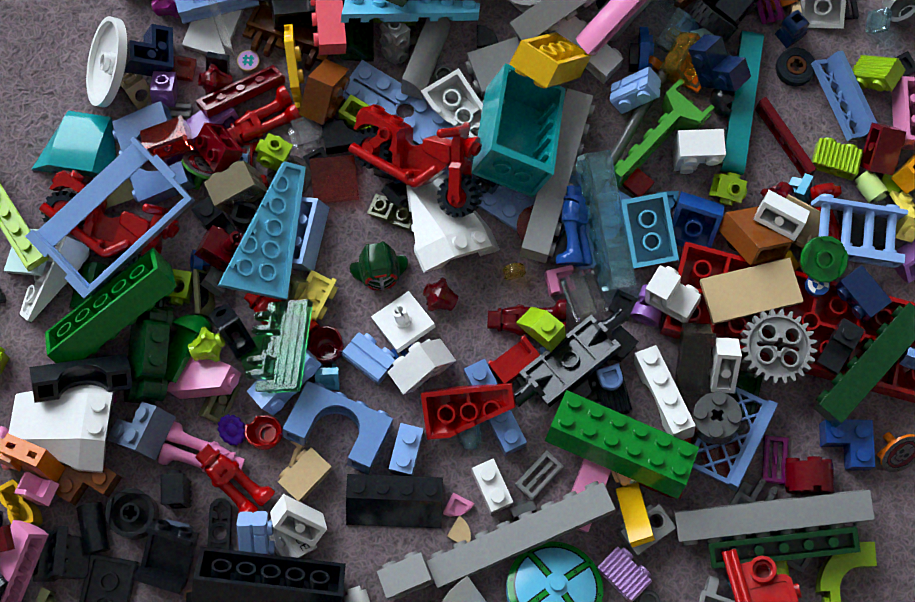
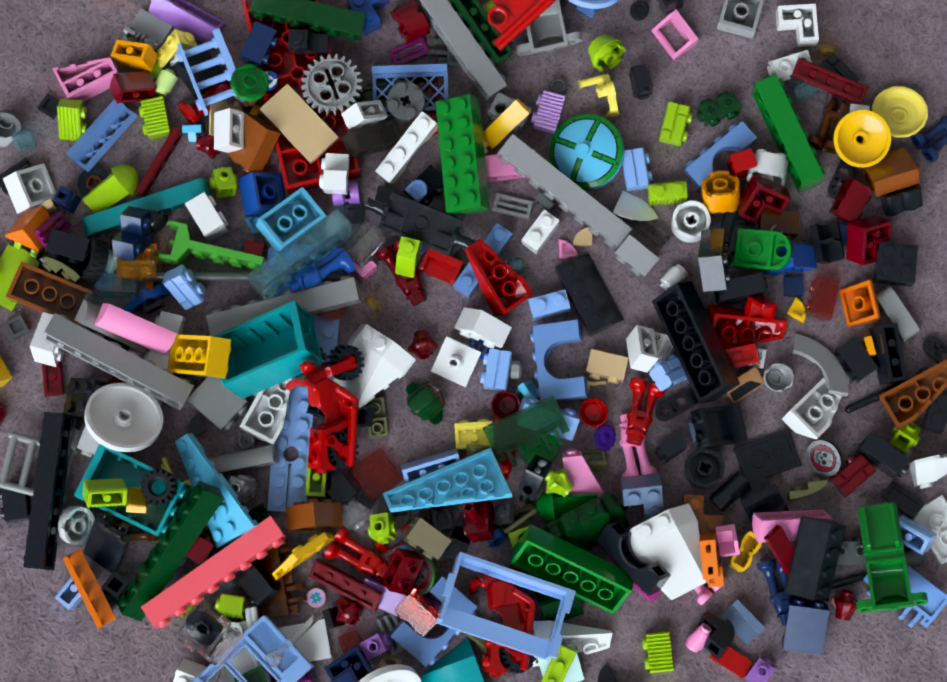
camera: 110 degrees left, 5 degrees up
none -> lime piece [82,164,139,213]
none -> light grey tile [510,361,522,379]

